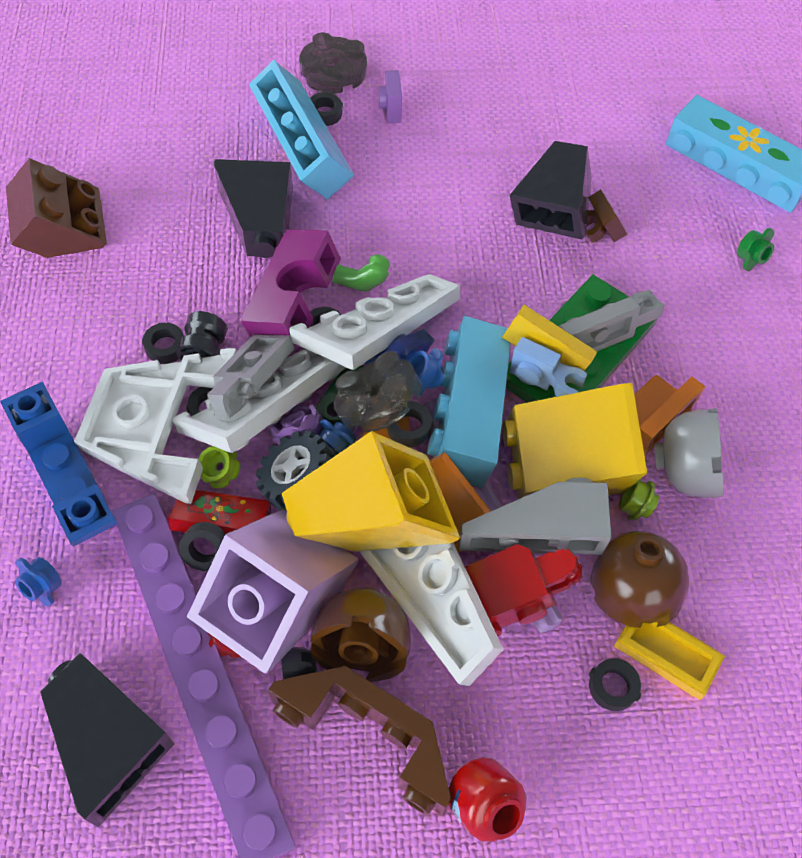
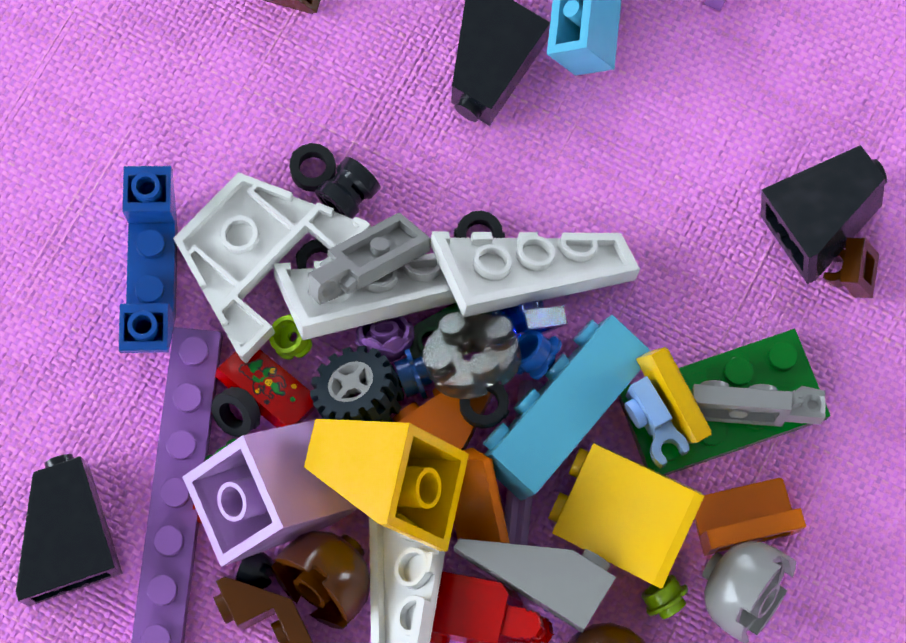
camera: 30 degrees right, 15 degrees up
blue plate [15,557,62,607] -> none
magenta arch [240,229,341,350] -> none
bright green arm [333,254,390,292] -> none

